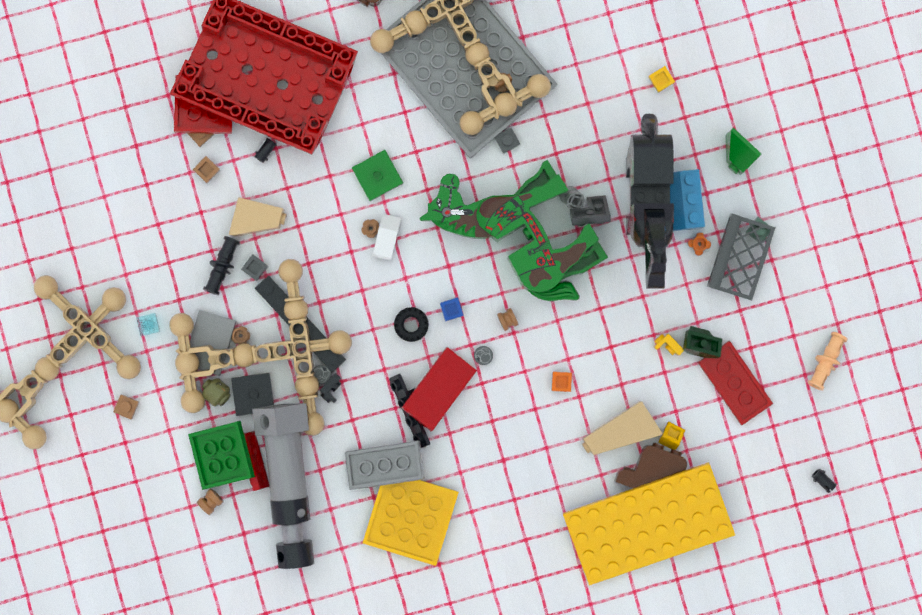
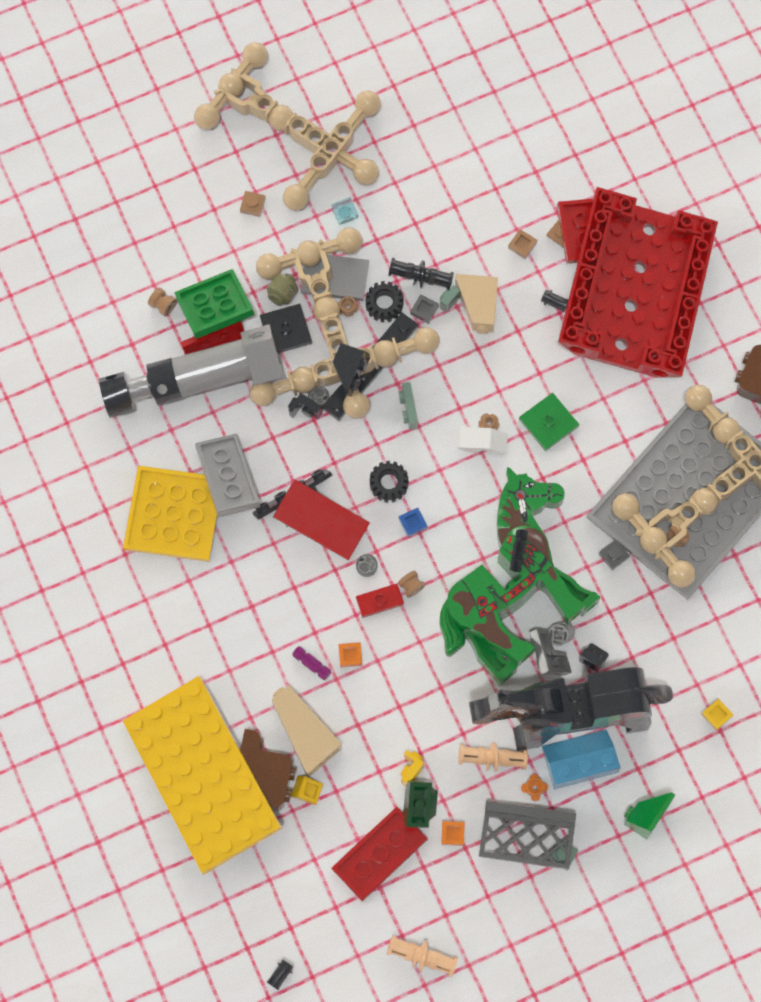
camera: 85 degrees right, 15 degrees down
none -> magenta axle [292,646,331,680]
none -> black slope [333,343,368,397]
none -> red plate [356,583,404,618]
none -> black tyre [365,281,404,323]
none -> sand green plate [398,382,418,430]
none -> sand green plate [440,285,460,313]
none -> orange plate [441,821,465,846]
none -> light nougat piece [458,742,528,772]
none -> black axle [510,529,528,572]
none -> black bracket [579,643,609,673]

